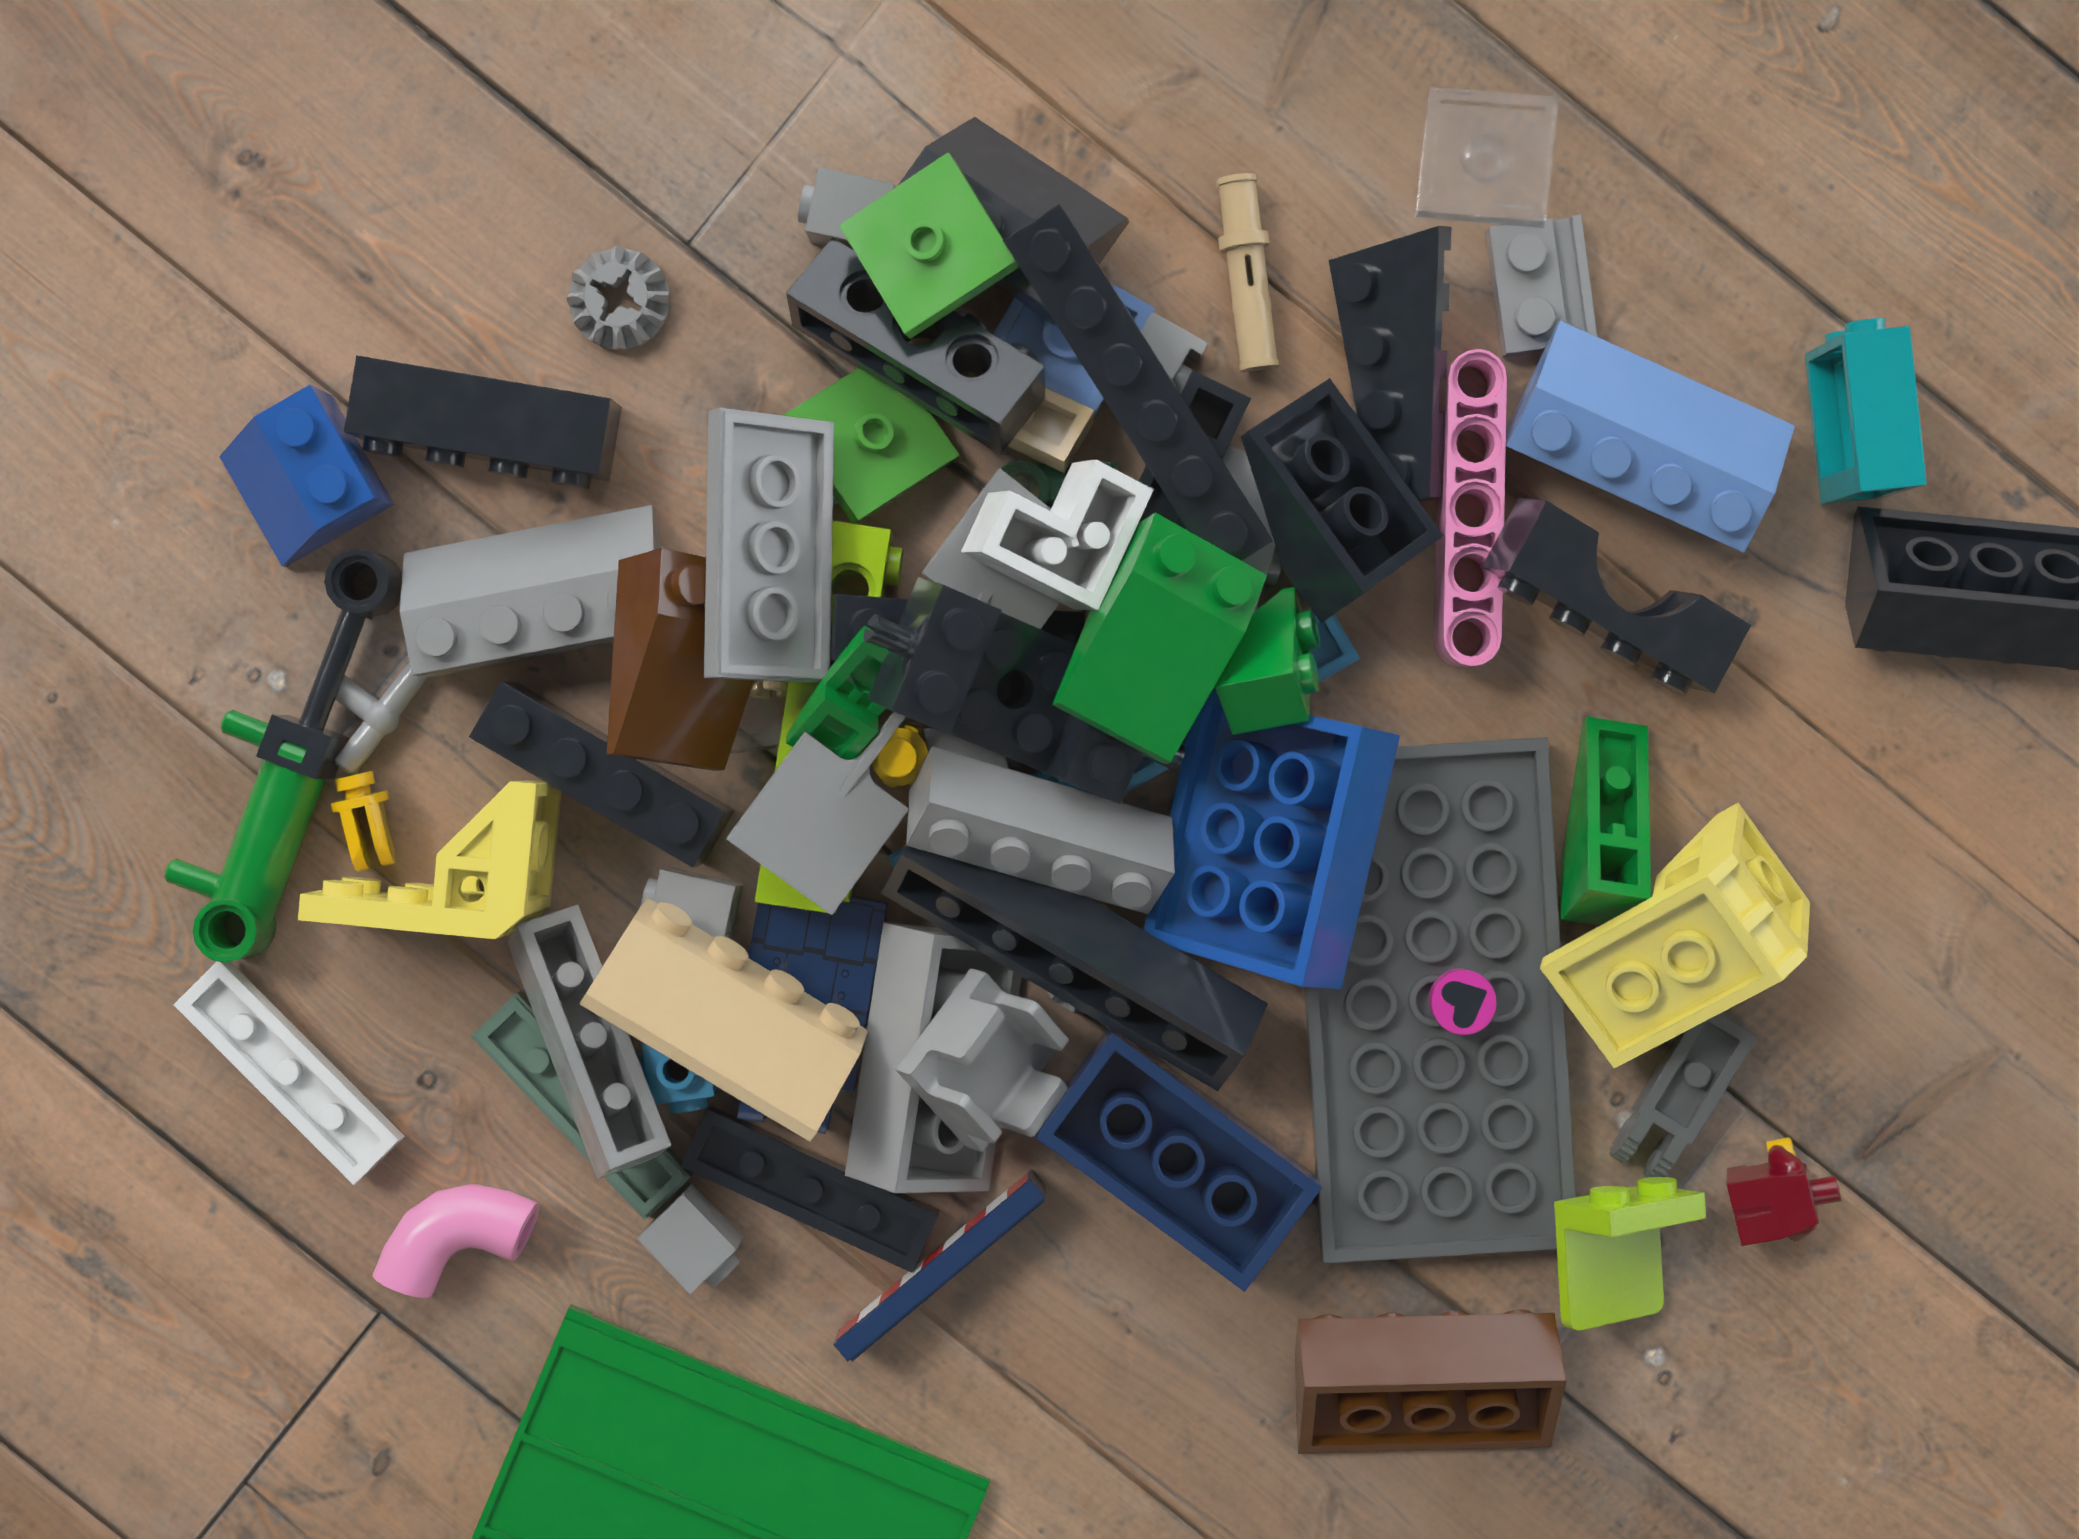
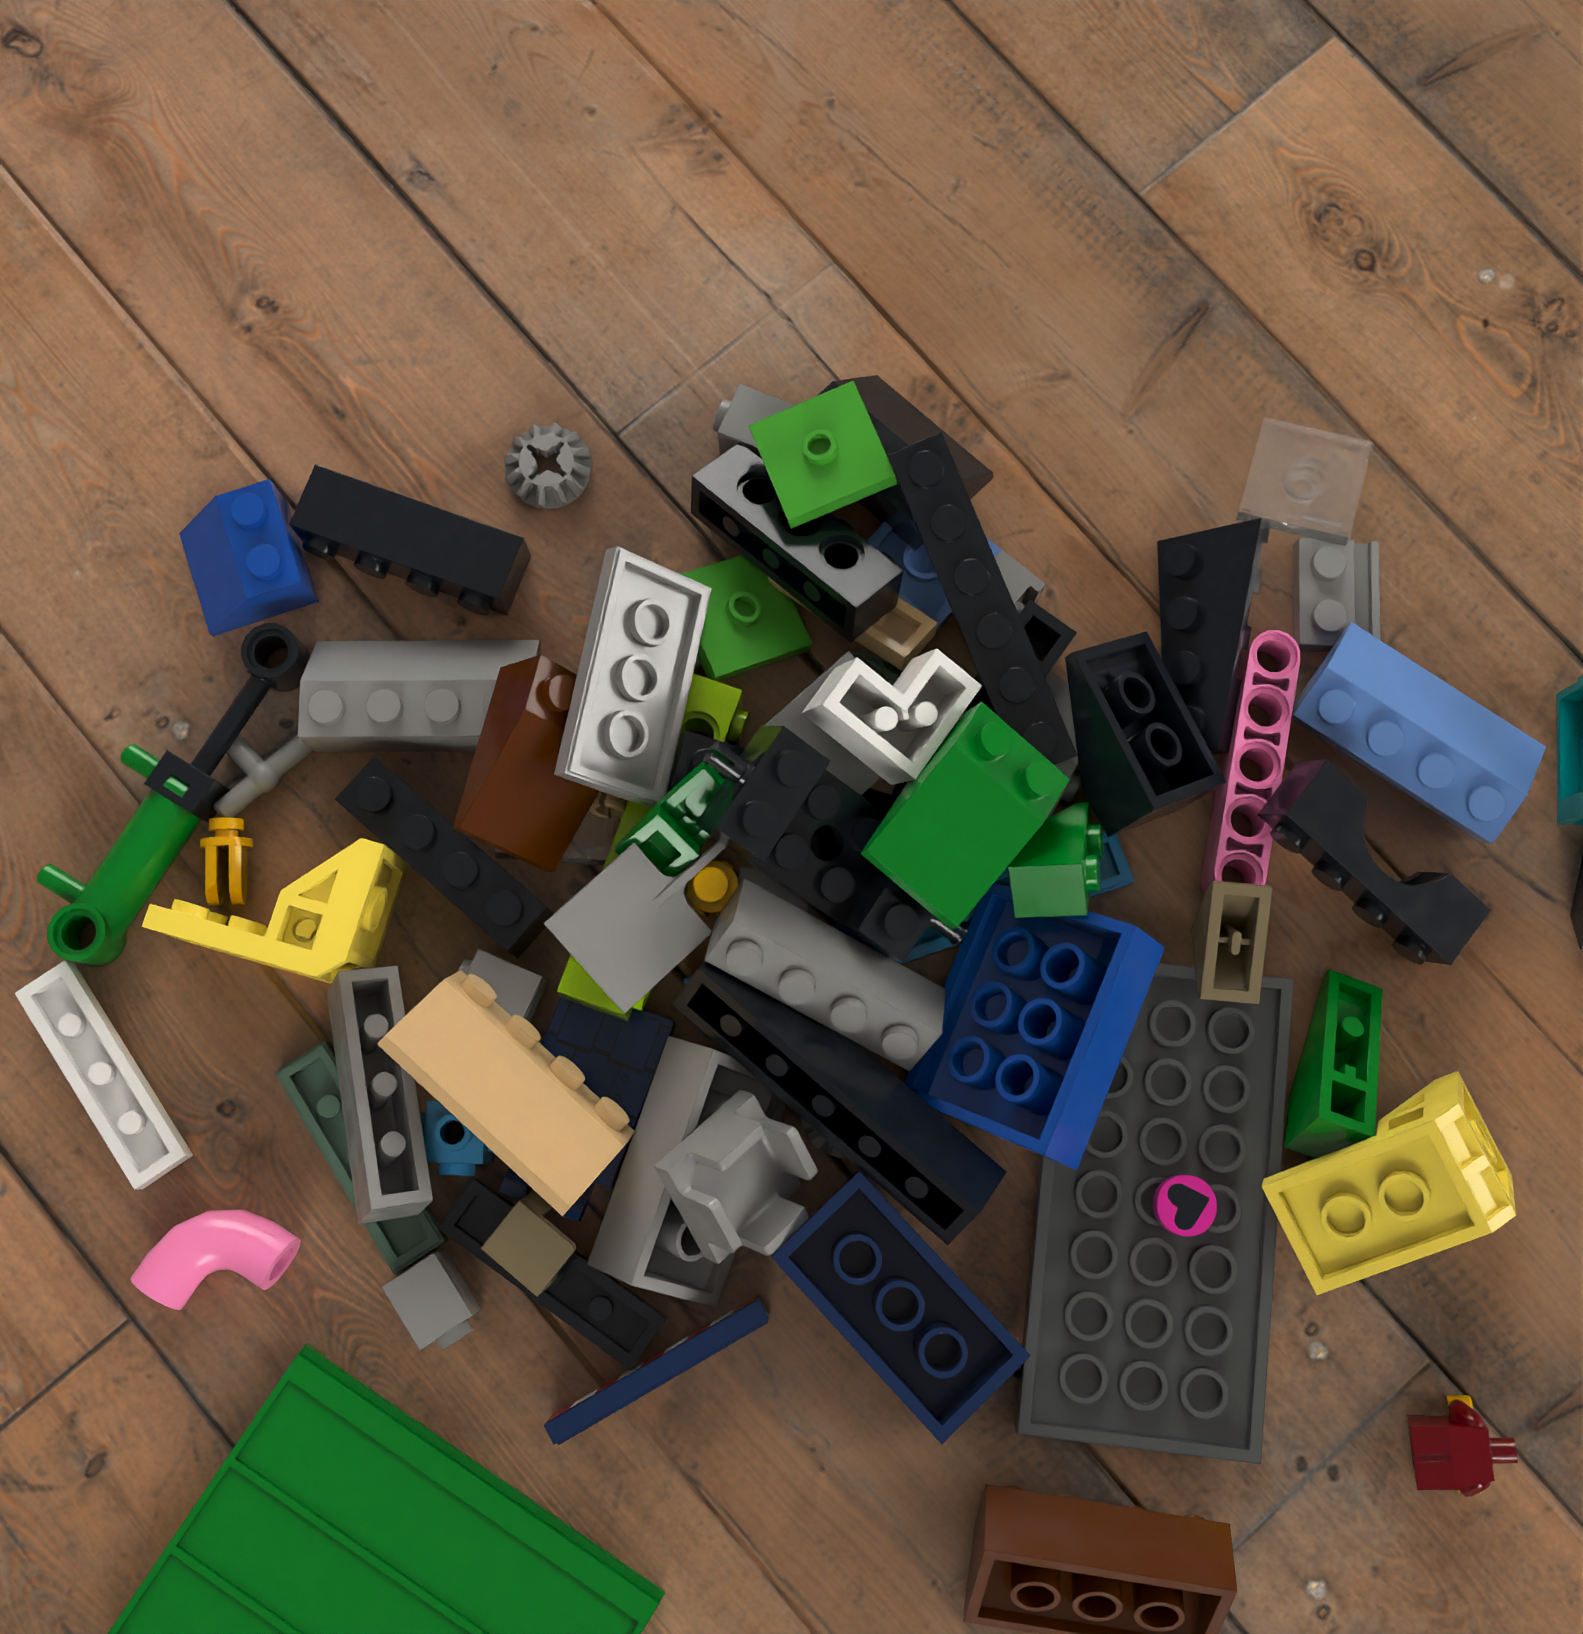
camera: 10 degrees right, 10 degrees down
tan pin [1216,173,1280,372] -> none
lime bracket [1554,1177,1706,1331] -> none
dark grey hinge [1609,1014,1758,1178] -> none
none -> dark tan panel [481,1191,576,1297]
none -> dark tan slope [1191,880,1273,1004]

